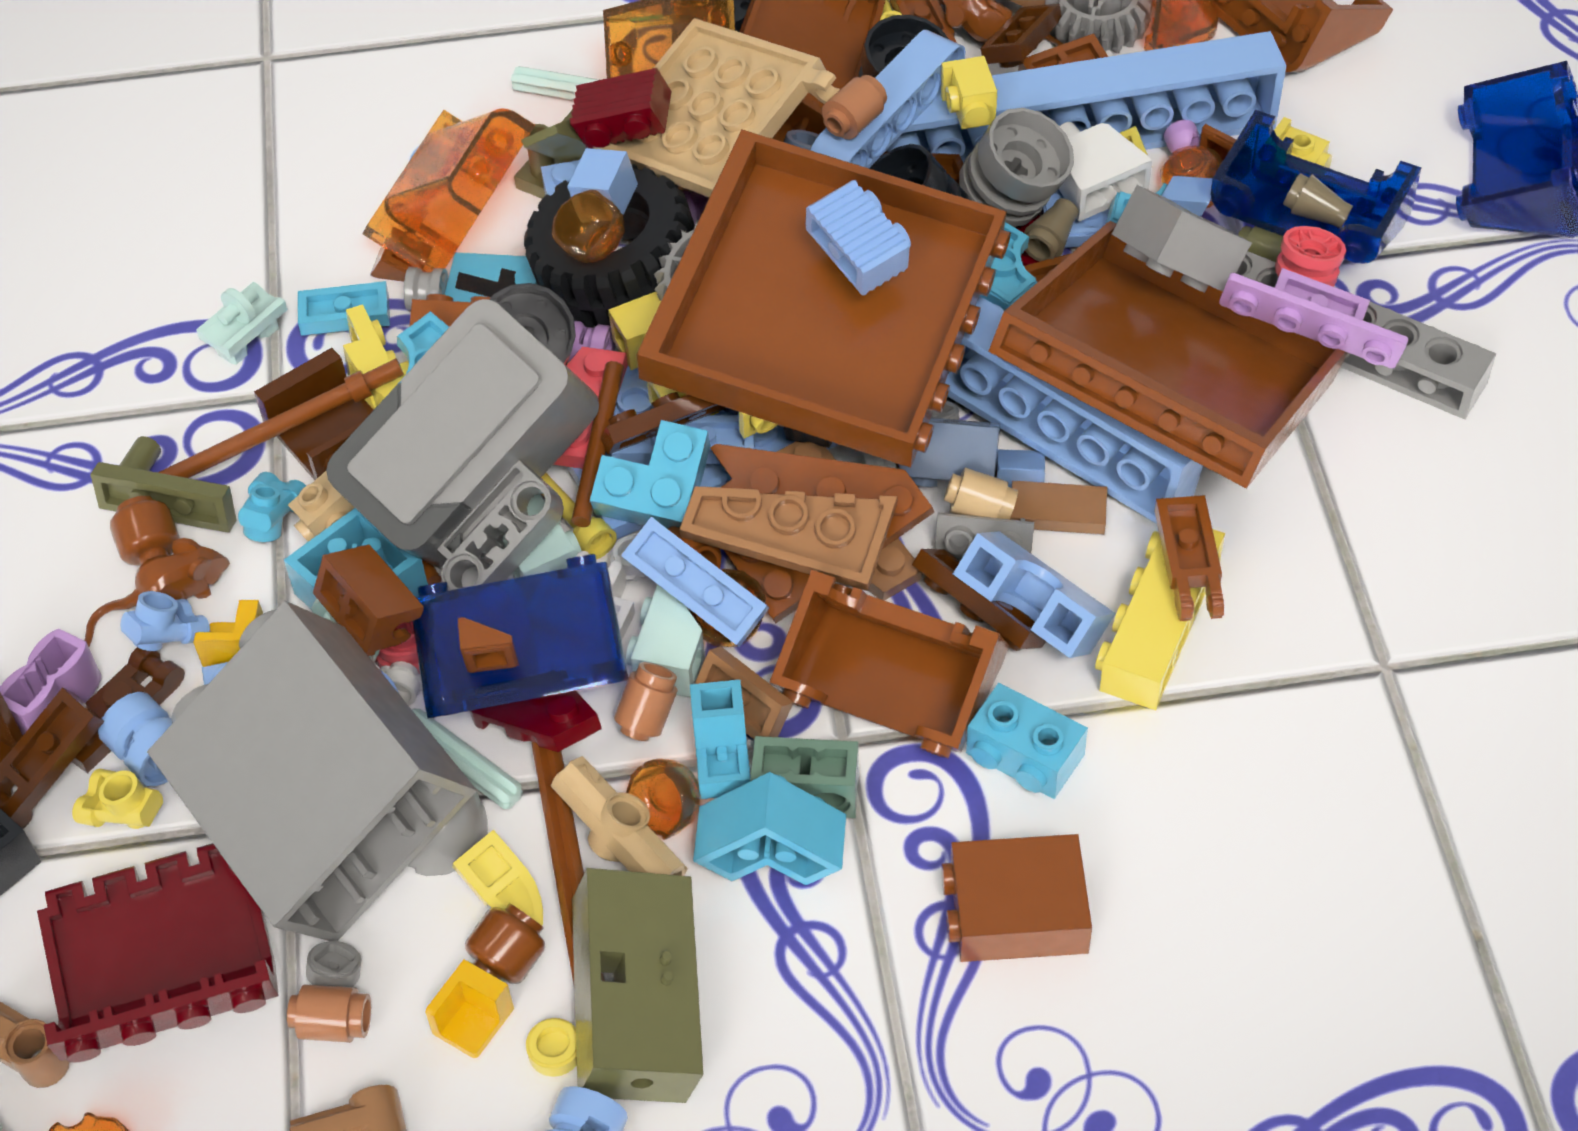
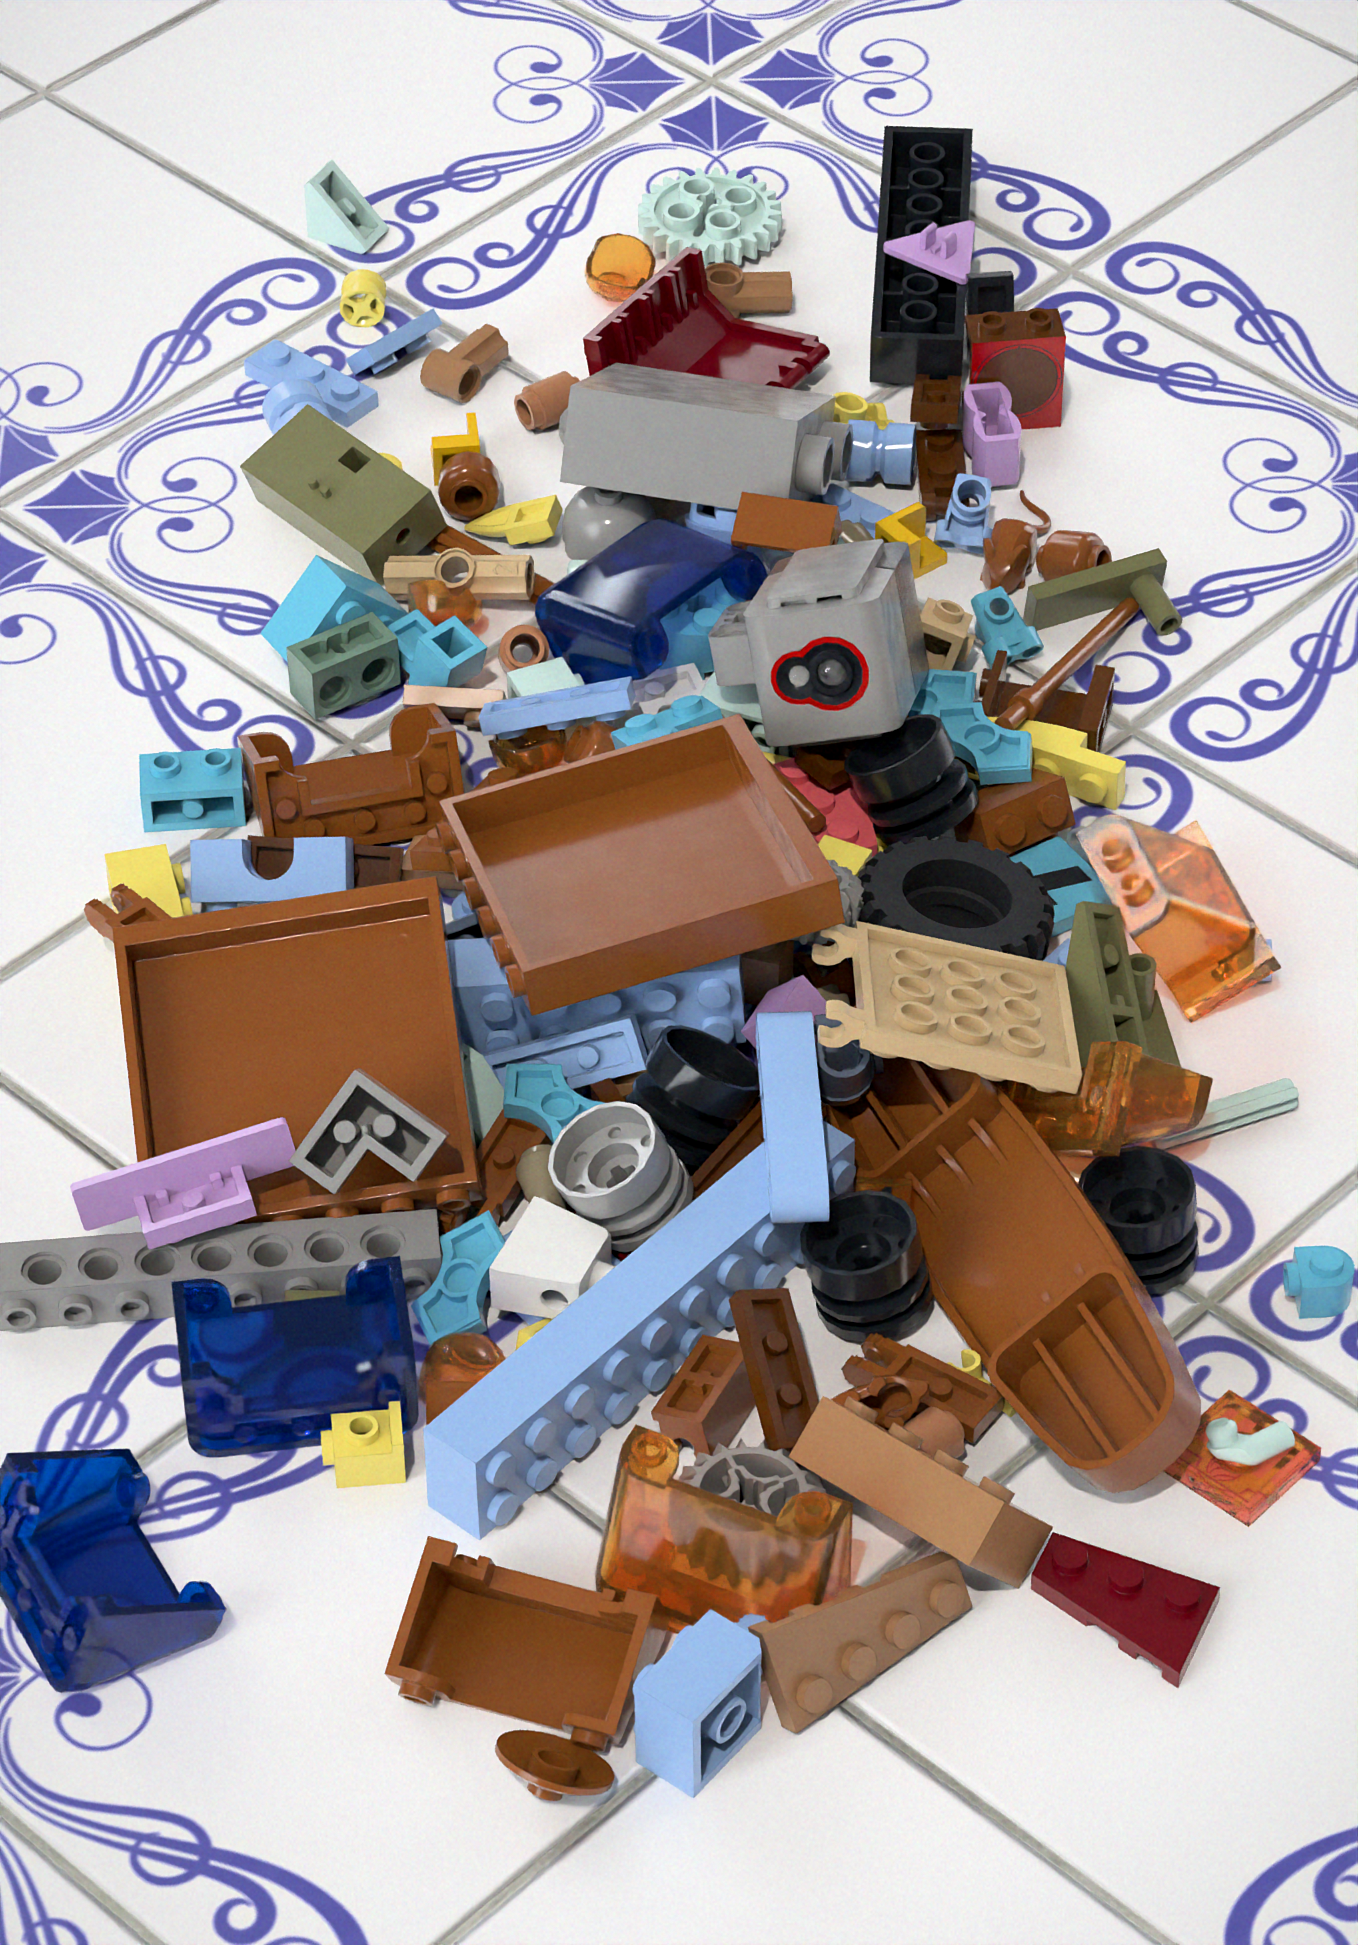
camera: 140 degrees right, 10 degrees down
light aqua hips [196,281,288,365] -> none
medium azure plate [298,281,390,336] -> none
dark orange slope [458,617,519,673] -> none
clear orange hair [552,190,625,264] -> none
light blue brick [567,148,638,222] -> none
dark red brick [570,68,672,149] -> none
medium nougat wing [679,486,897,591] -> none
light blue brick [806,180,911,295] -> none
nougat brick [822,75,887,140] -> none
light yellow brick [941,56,997,129] -> none
dark orange brick [941,834,1092,962] -> none
light blue slope [1162,176,1221,216] -> none
coral wheel [1275,226,1346,287] -> none
dark tan cone [1283,173,1353,229] -> none

